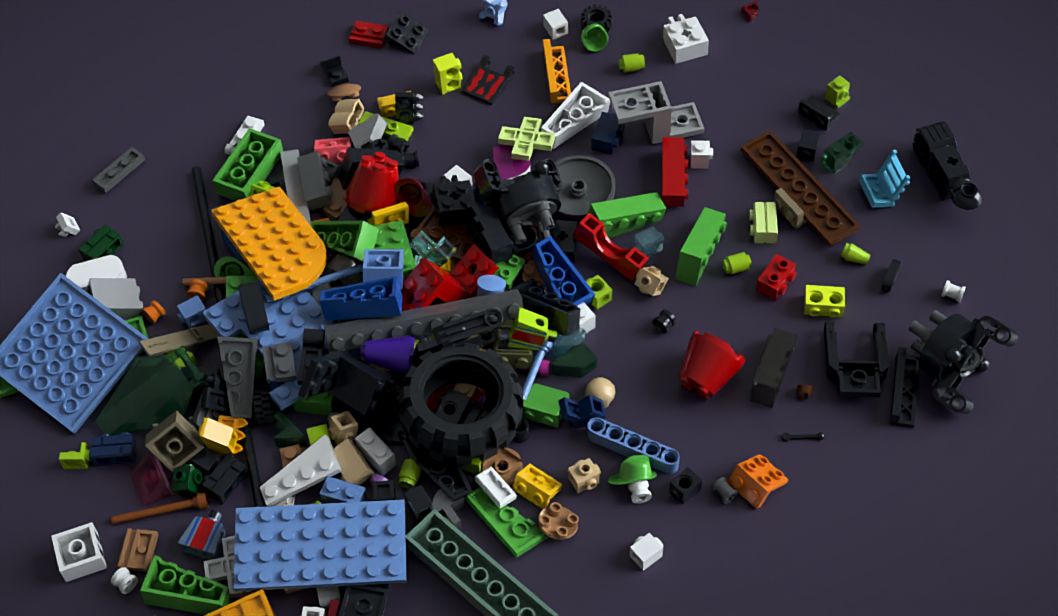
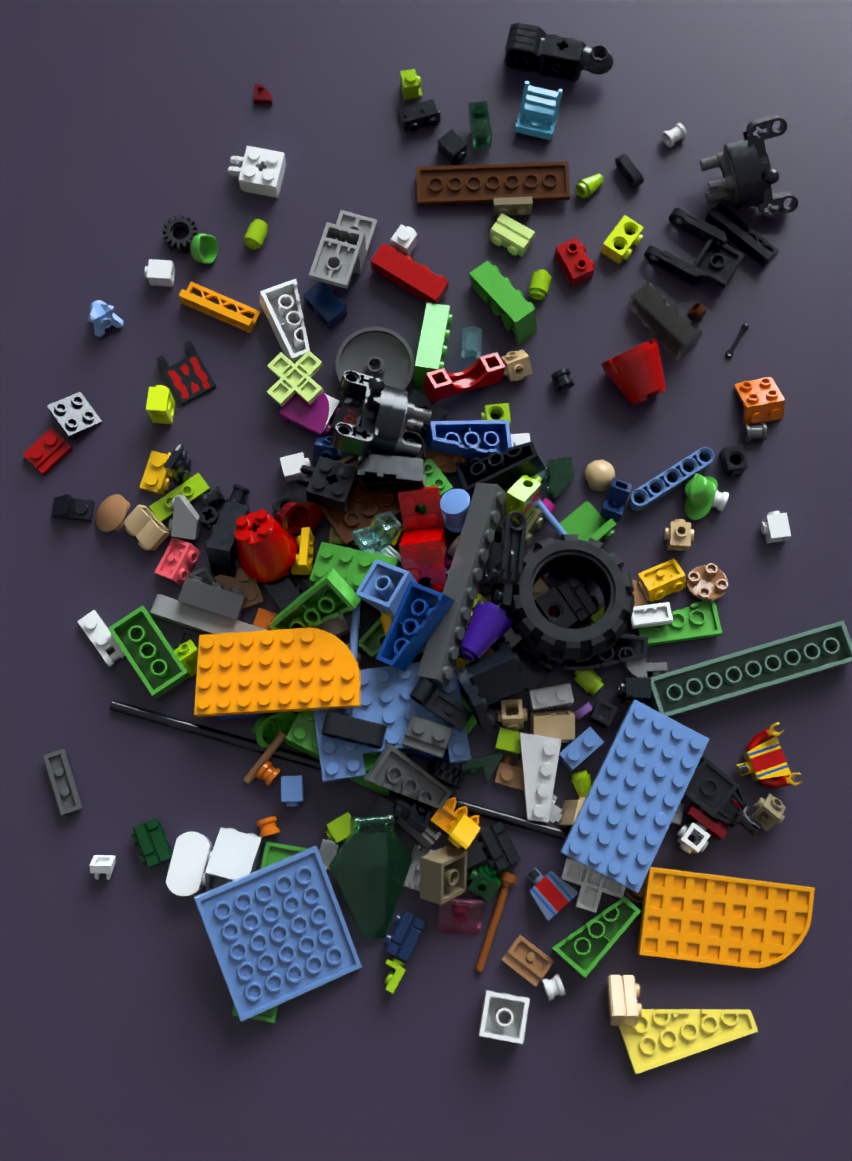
camera: 65 degrees left, 20 degrees up
dark tan piece [139,324,220,357] -> none

